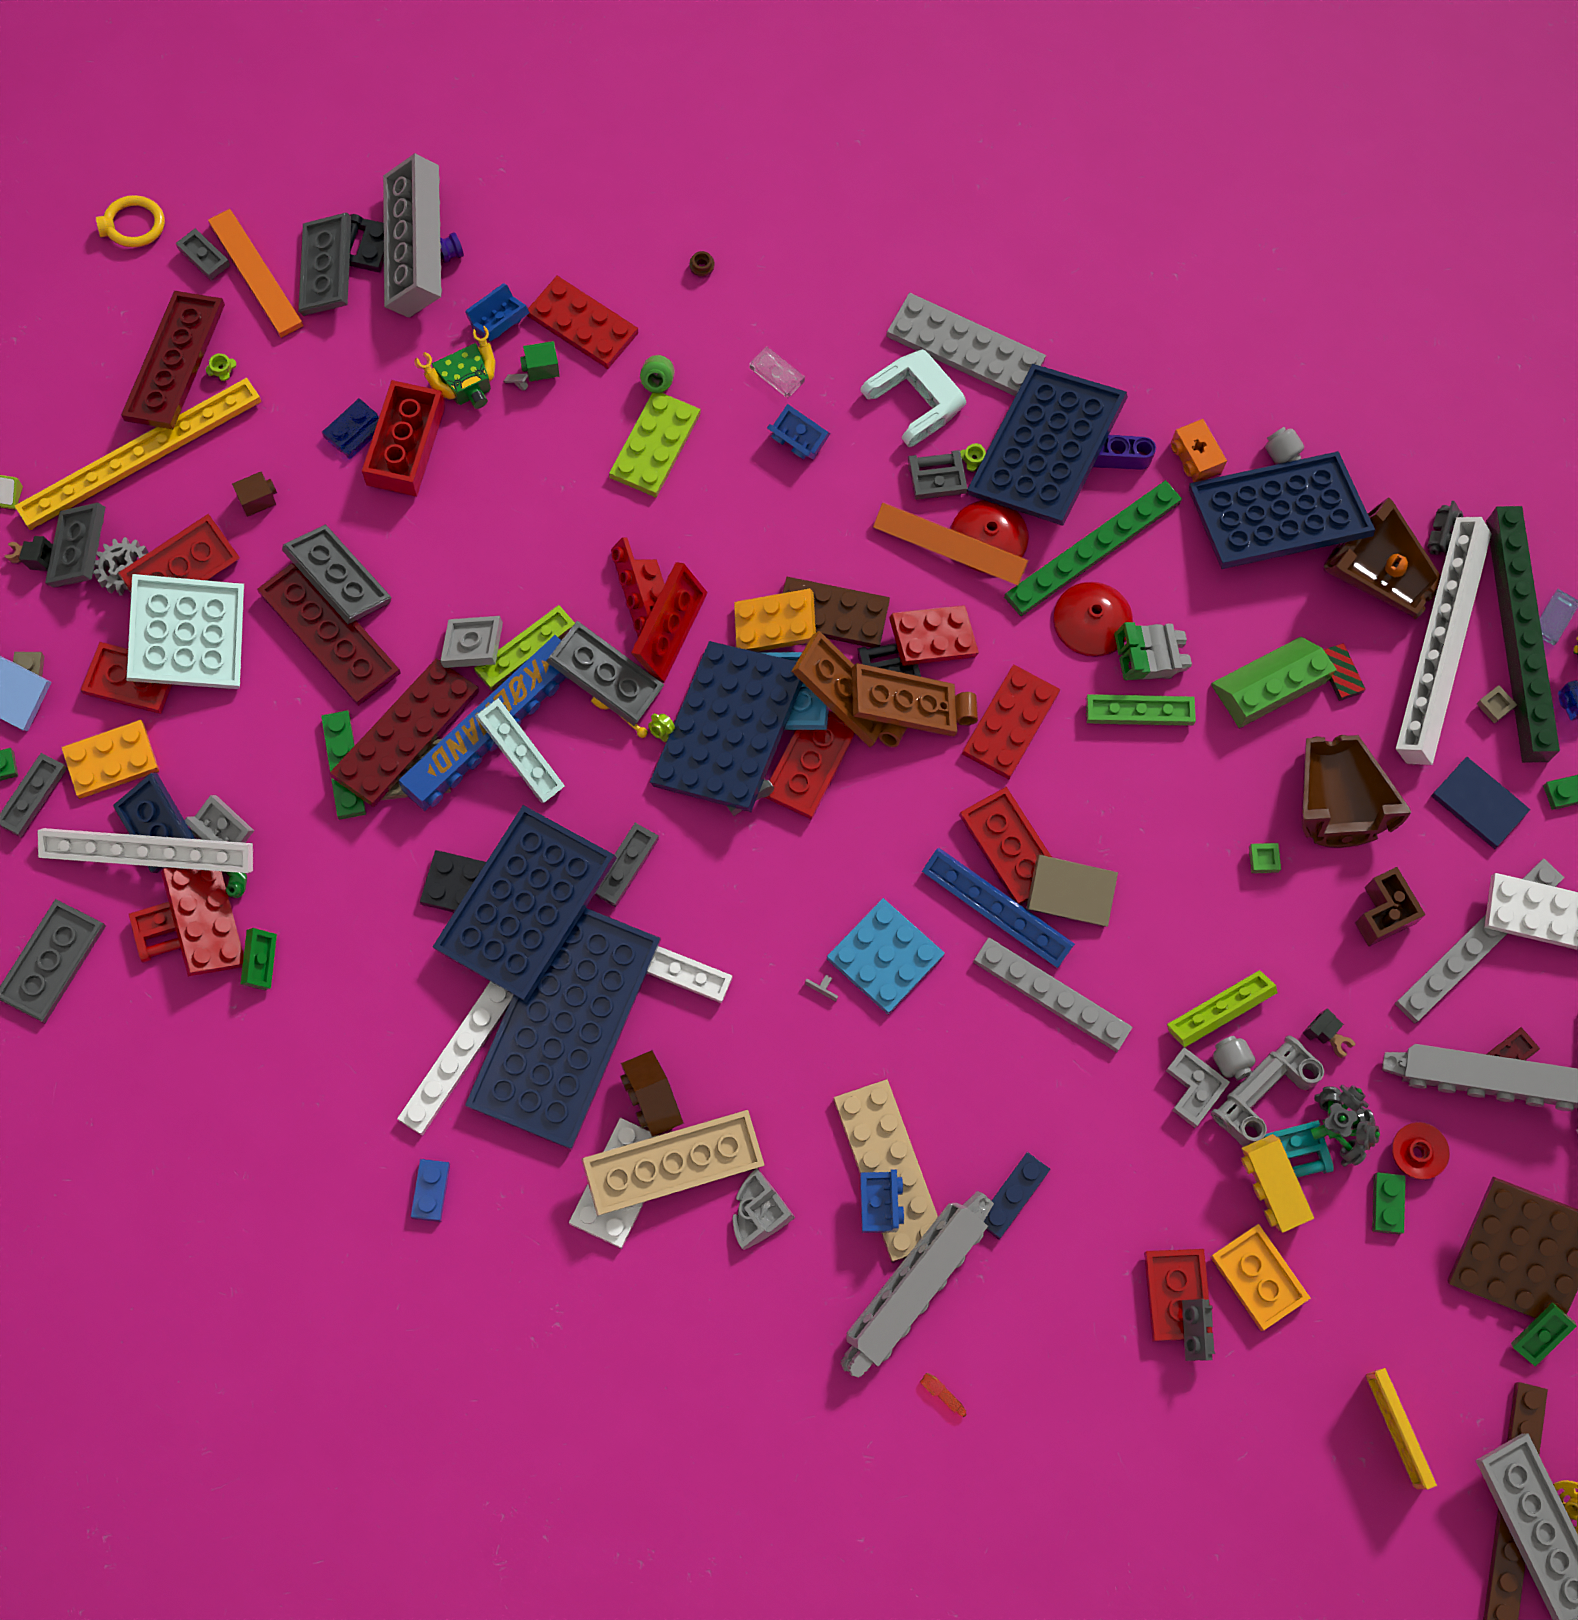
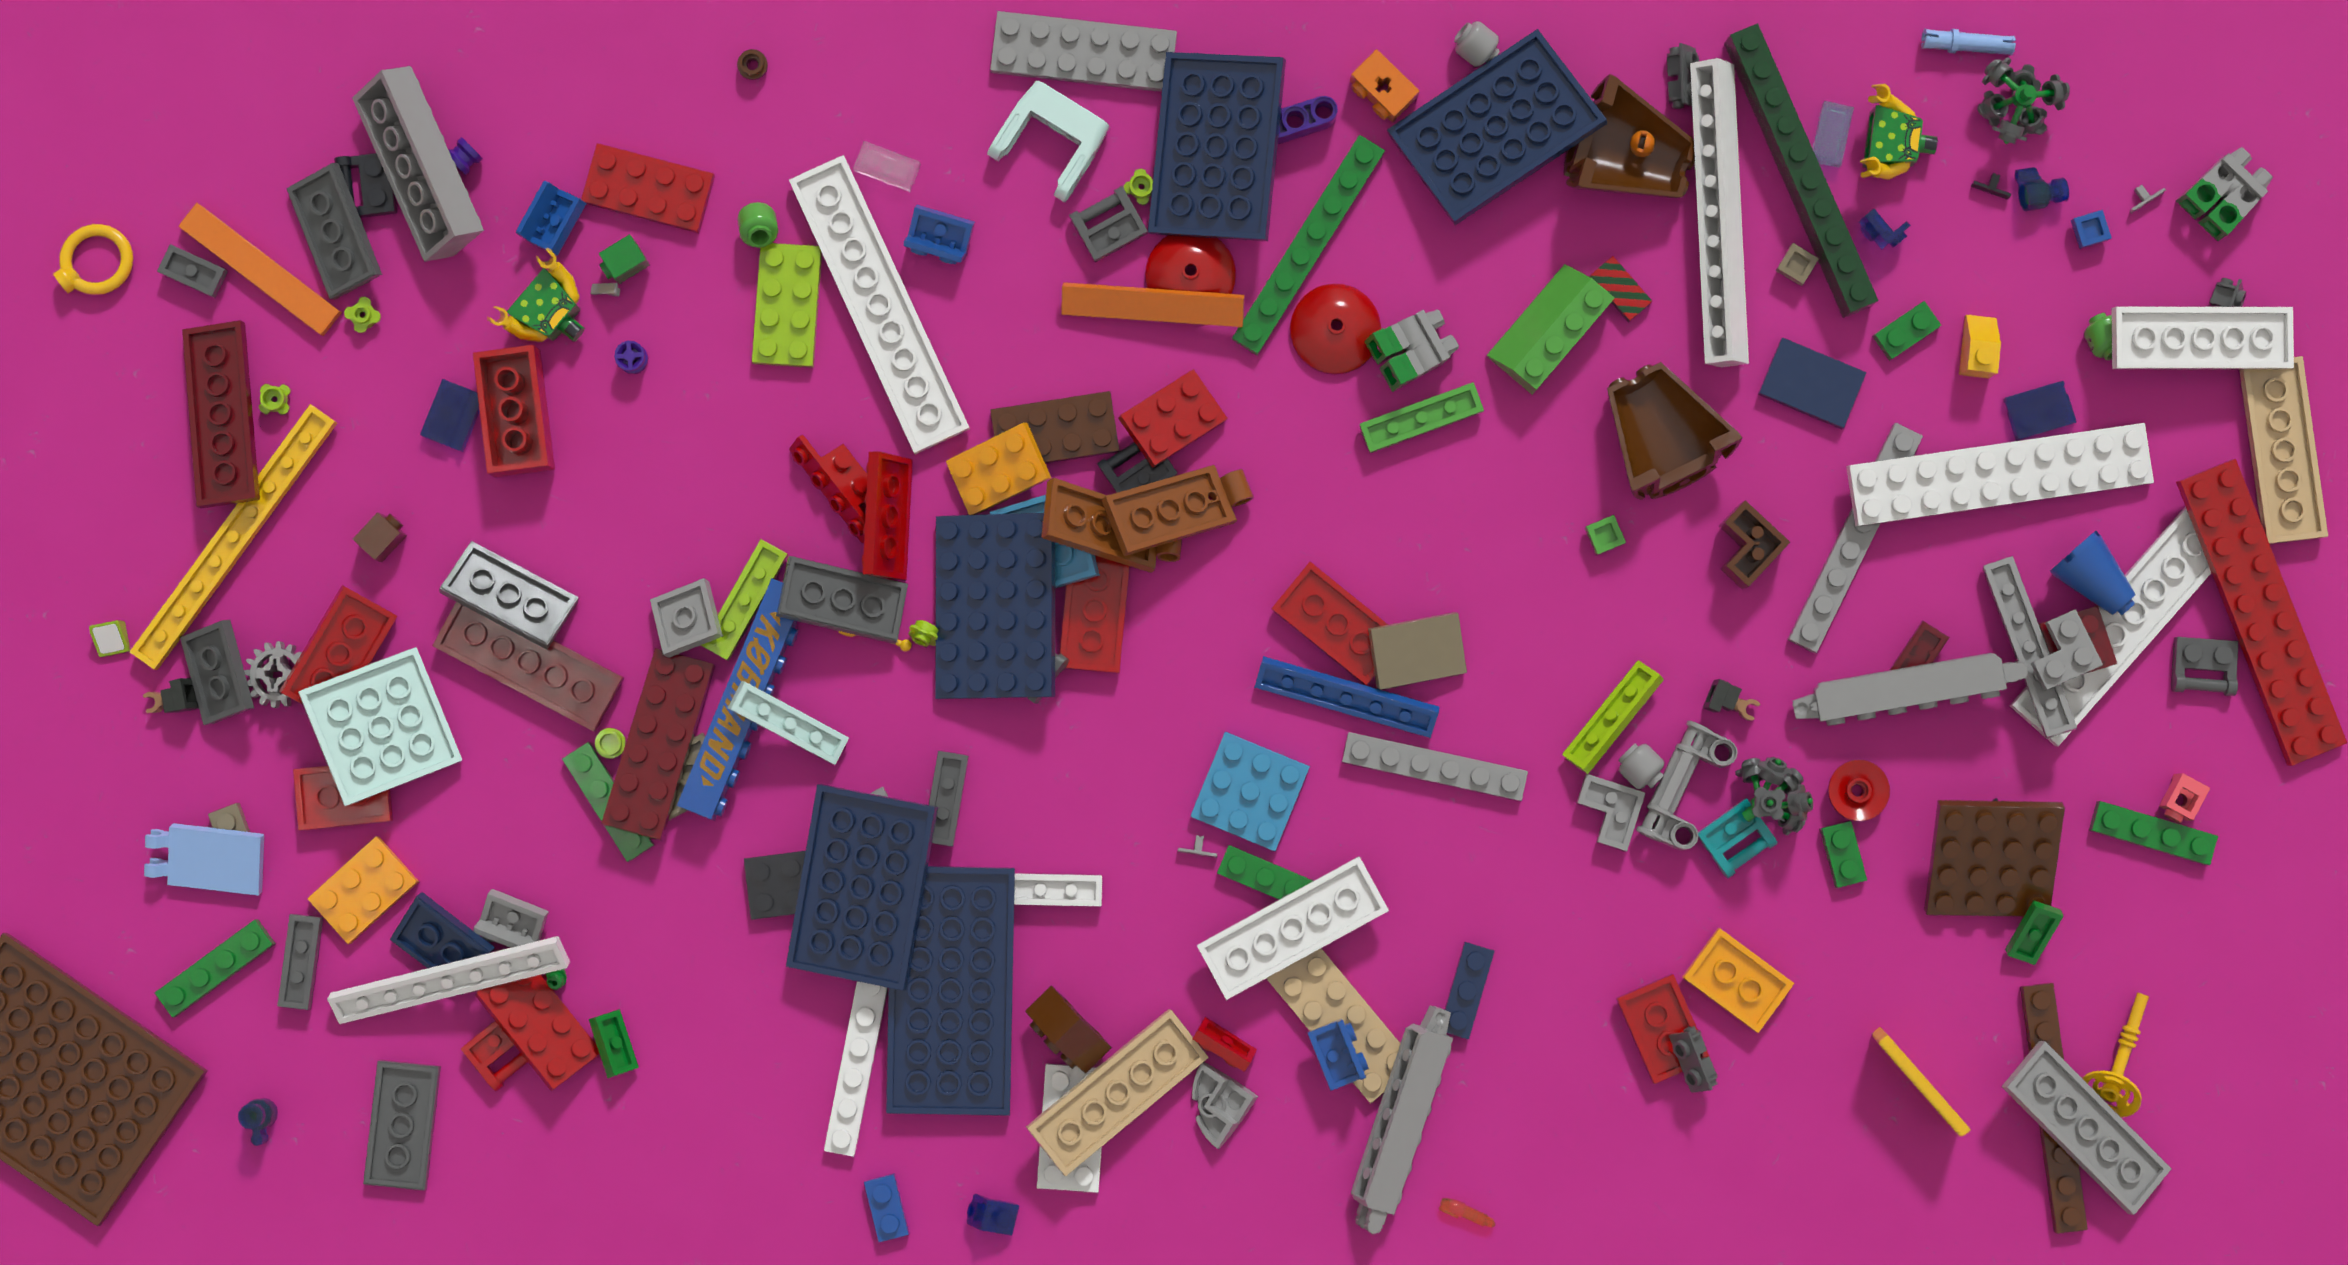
camera: 15 degrees left, 15 degrees up
red plate [962,664,1061,780] -> none
yellow brick [1241,1134,1314,1233] -> none
none -> lime plate [344,297,381,333]
none -> lime plate [595,728,626,759]
none -> dark purple wheel [614,340,648,374]
none -> white plate [789,155,970,454]
none -> clear blue bracket [967,1194,1020,1236]
none -> red plate [1192,1017,1257,1072]
none -> white plate [1197,856,1389,1000]
none -> green plate [1217,845,1313,900]

